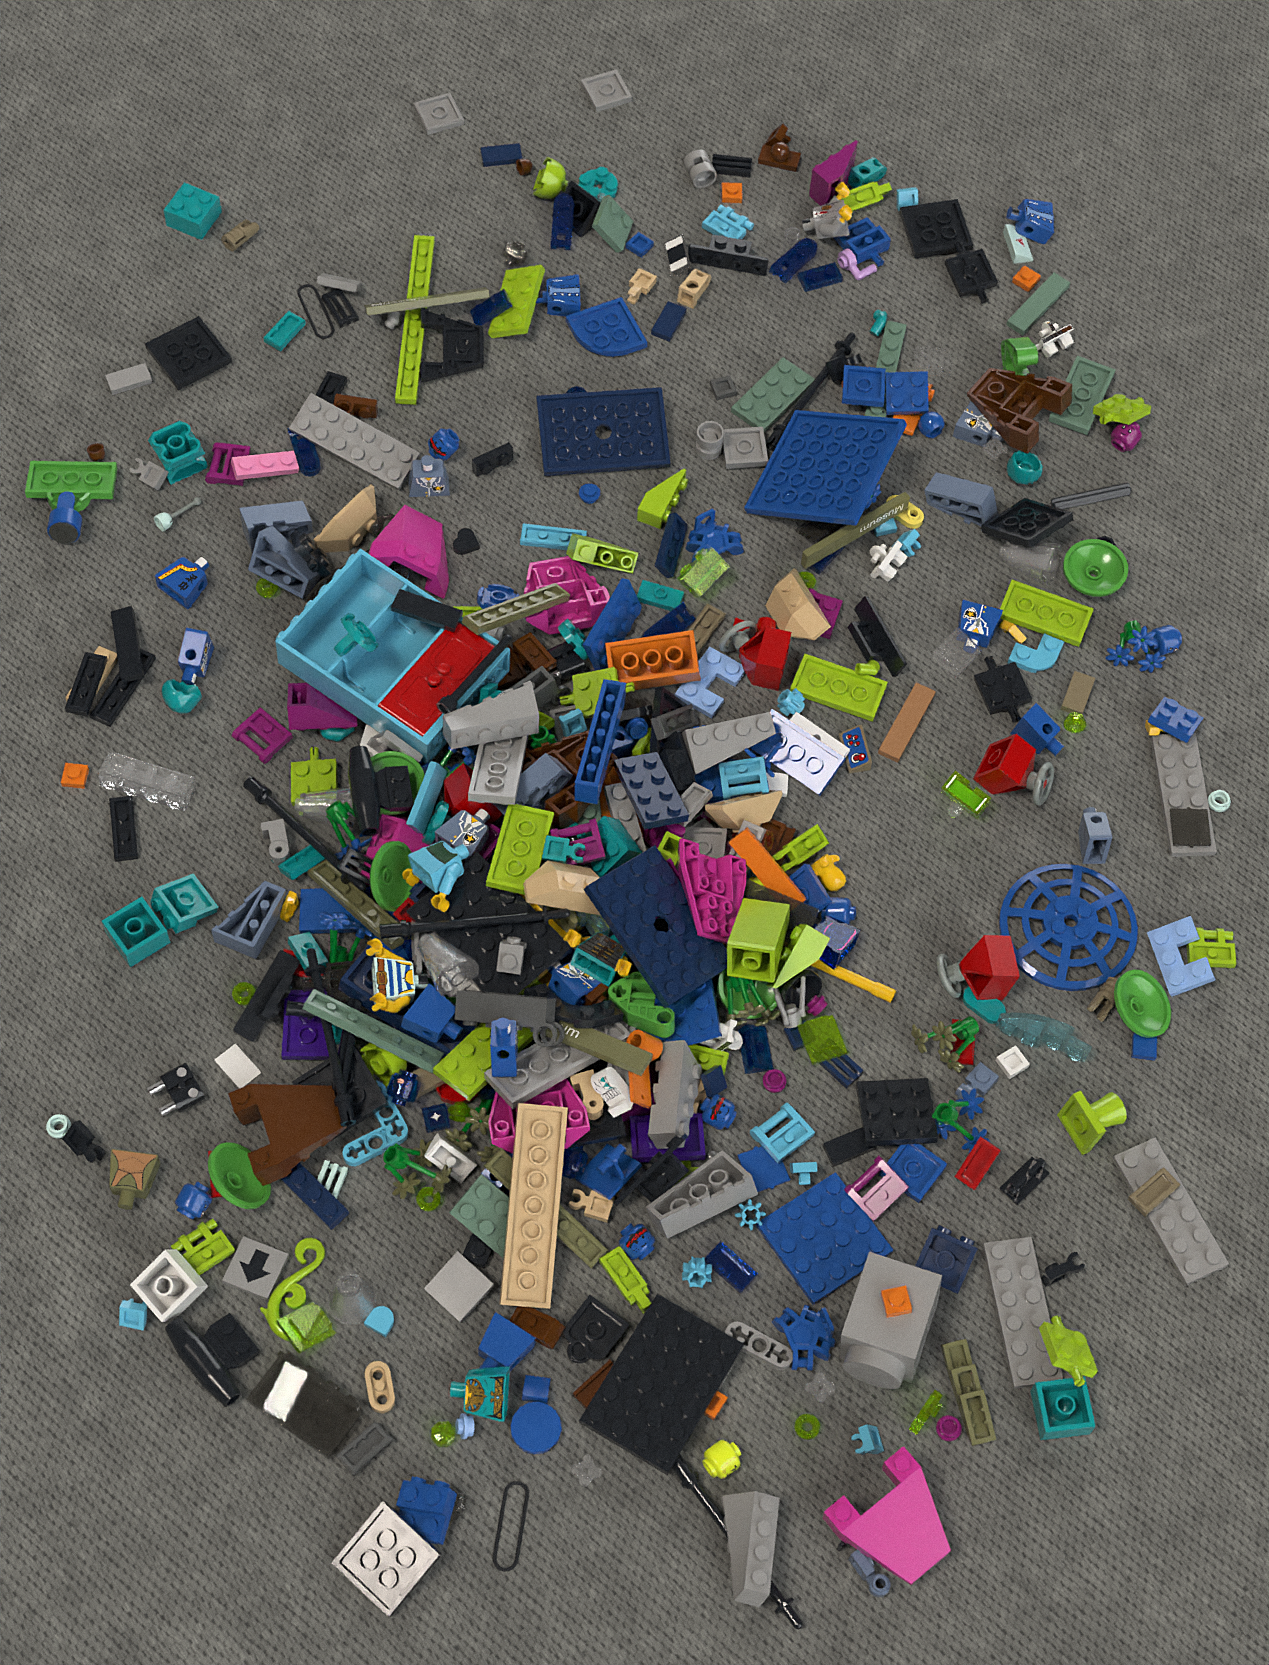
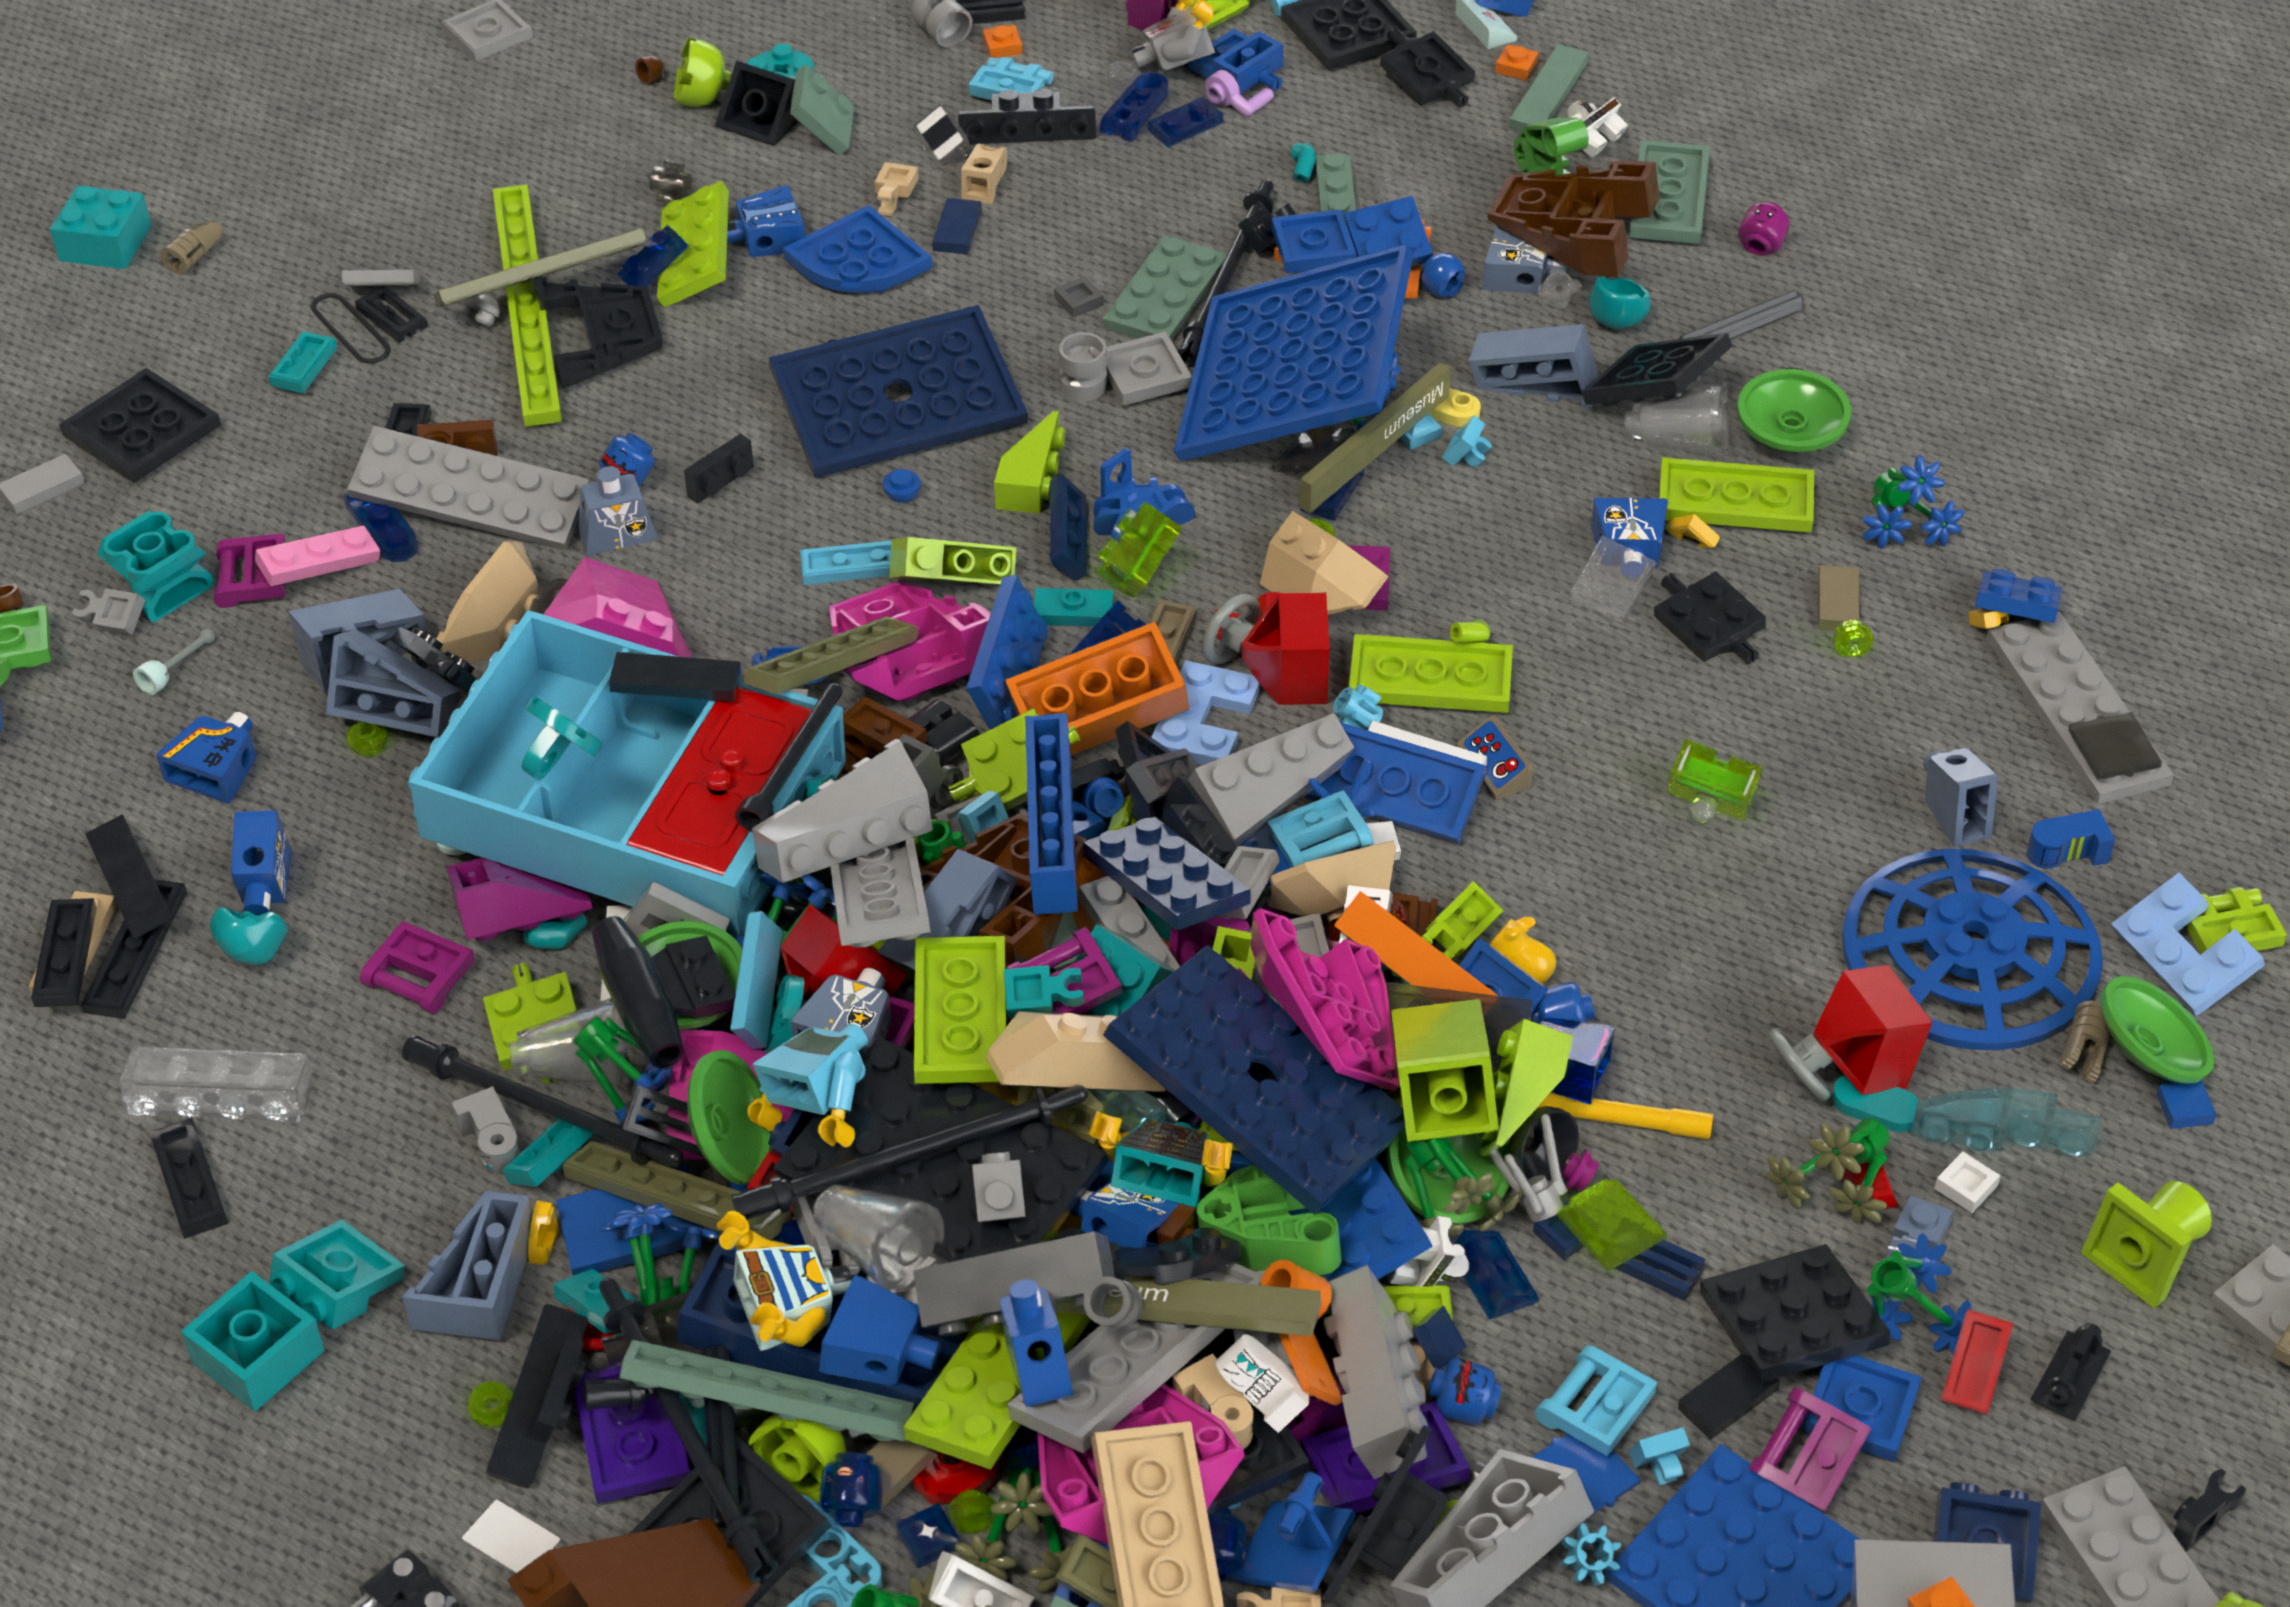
camera: 10 degrees left, 15 degrees down
orange plate [61,763,89,789] -> none
black tile [453,528,480,555] -> none
dark blue tile [480,143,522,167] -> none
clear blue plate [550,193,574,251] -> none
teal plate [558,618,589,660] -> none
blue tile [626,232,654,258] -> none
magenta plate [762,1069,787,1093] -> none
black bracket [847,596,907,677] -> none
white hips [870,541,907,581] -> none
medium nougat tile [878,682,936,763] -> none
red piece [973,734,1054,806] -> none
medium azure plate [1008,634,1064,673] -> none
blue torso [1010,703,1064,756] -> none
lime plate [1093,394,1151,425] -> none
blue head [1148,625,1182,656] -> none
light aqua plate [1208,790,1231,812] -> none
none -> blue leg [2026,809,2115,869]

